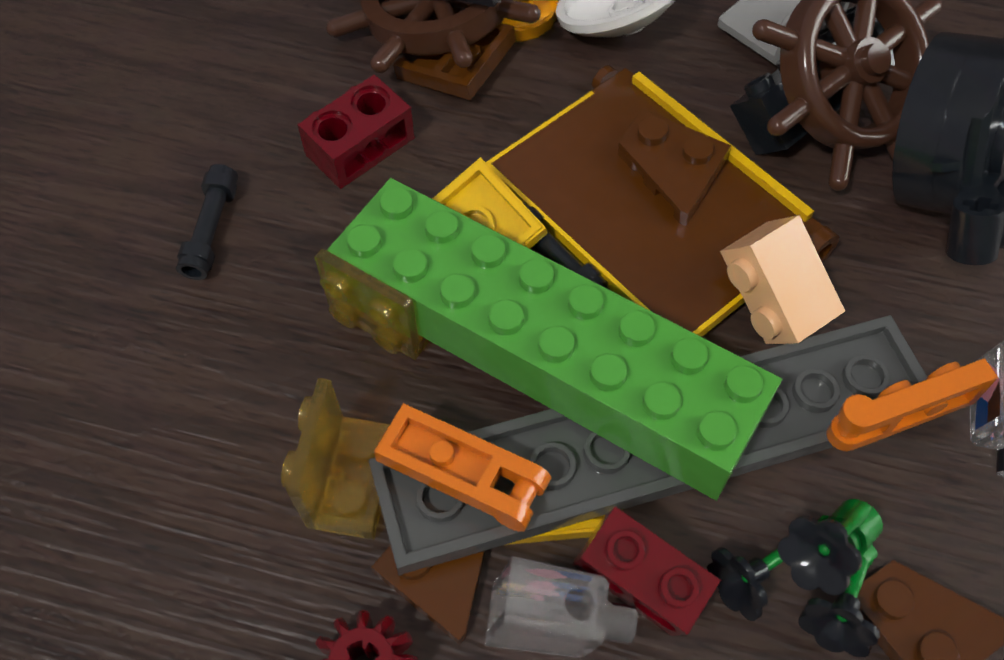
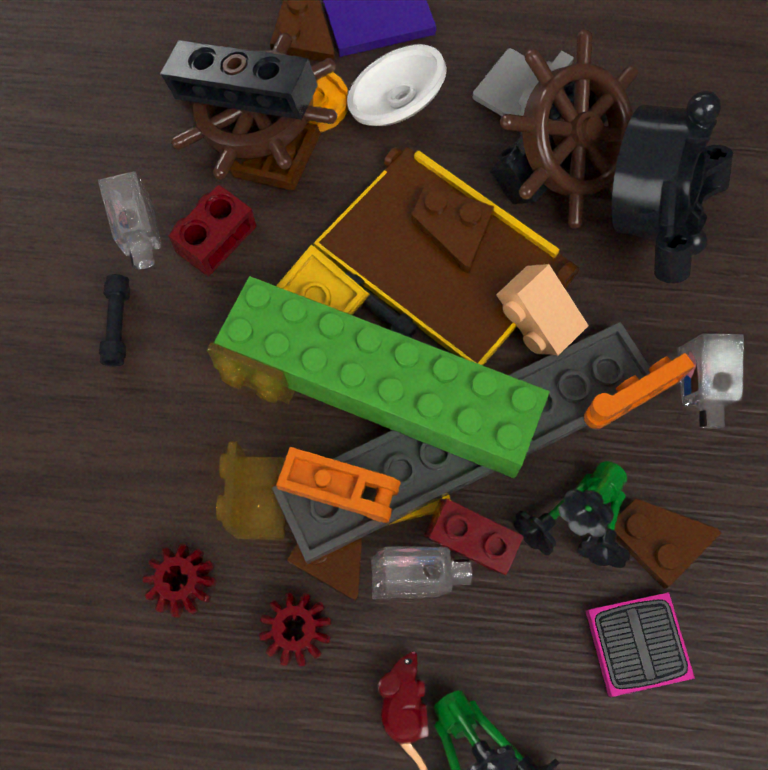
camera: 10 degrees left, 10 degrees up
none -> clear torso [98,171,162,269]
none -> dark red gear [142,544,217,618]

